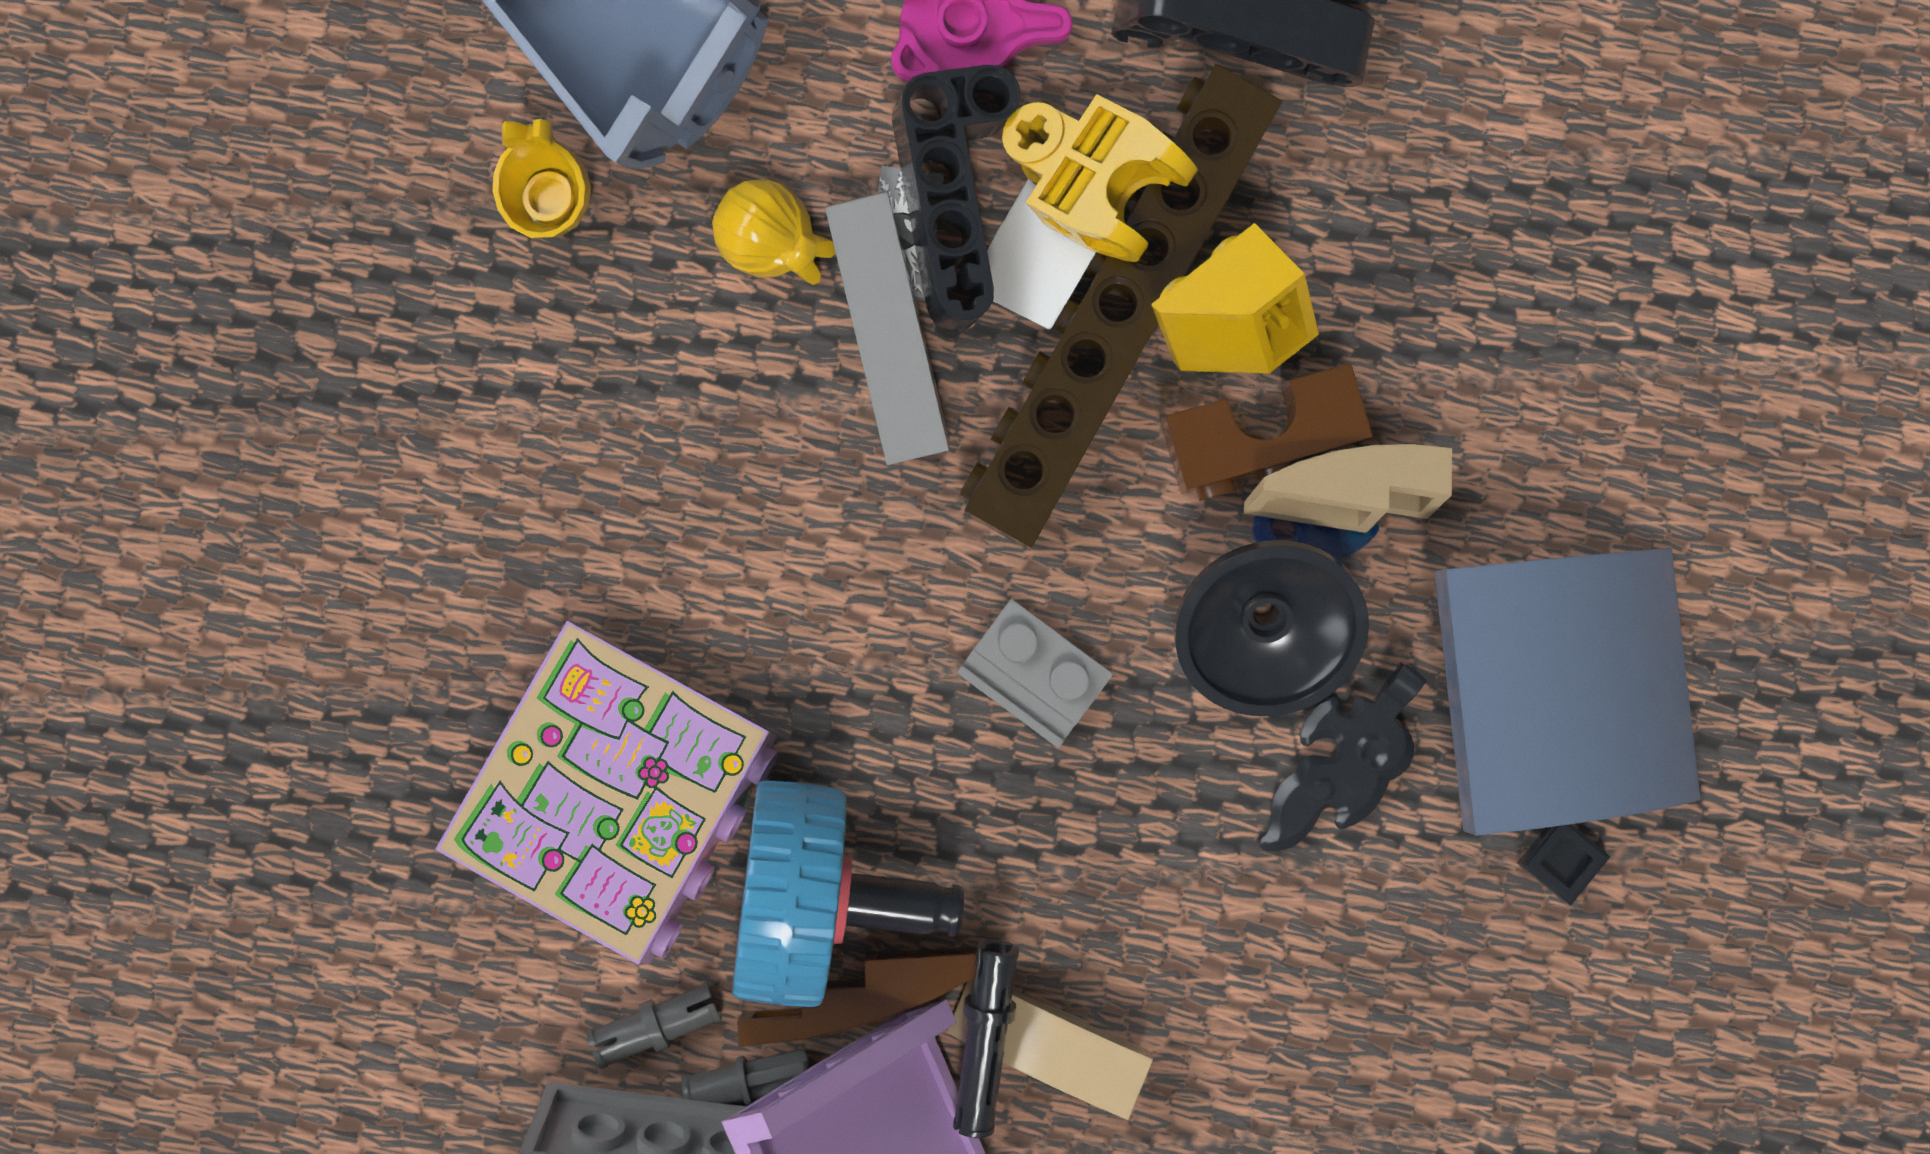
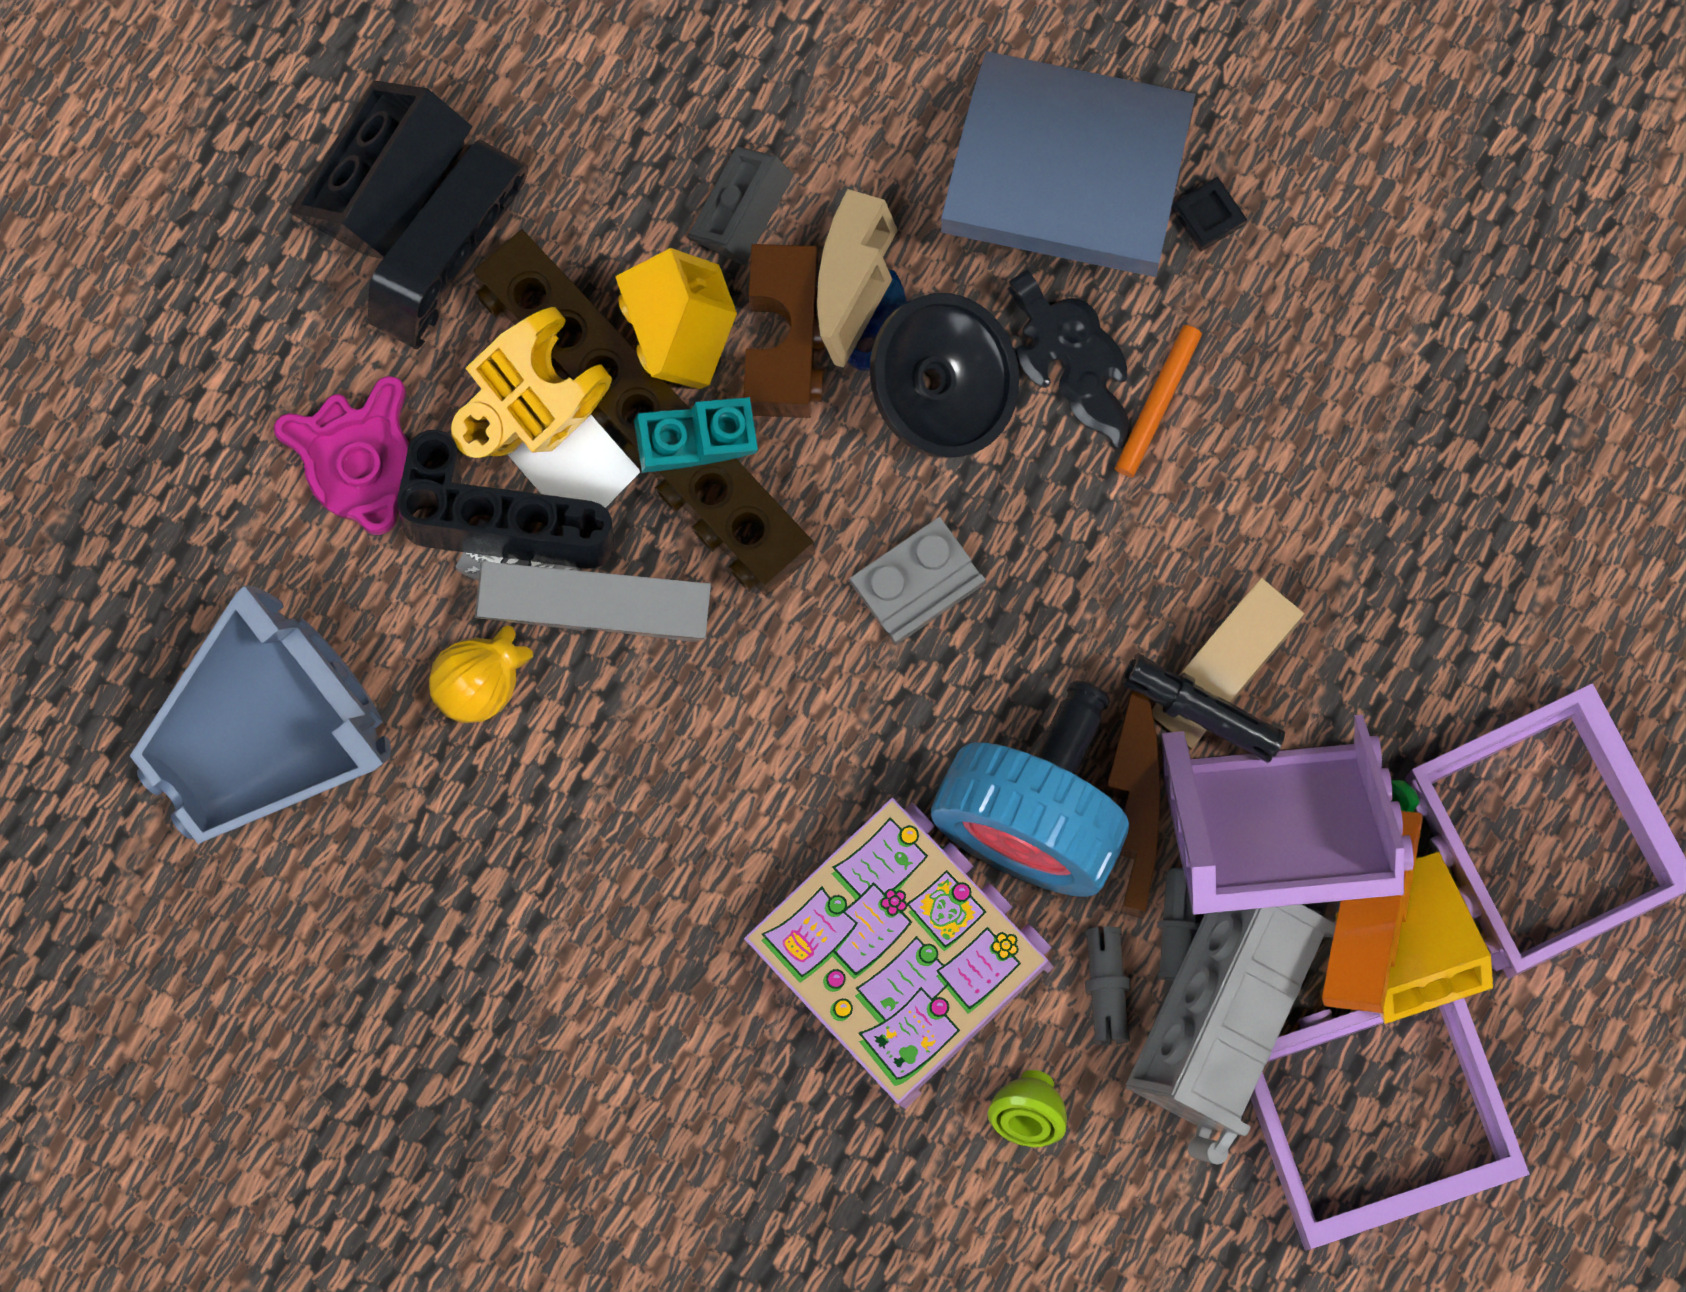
camera: 65 degrees left, 10 degrees down
yellow piece [493,119,591,238] -> none
none -> teal slope [634,397,758,473]
none -> dark grey slope [687,146,794,265]
none -> lime brick [987,1070,1067,1147]
none -> orange bar [1114,325,1202,478]

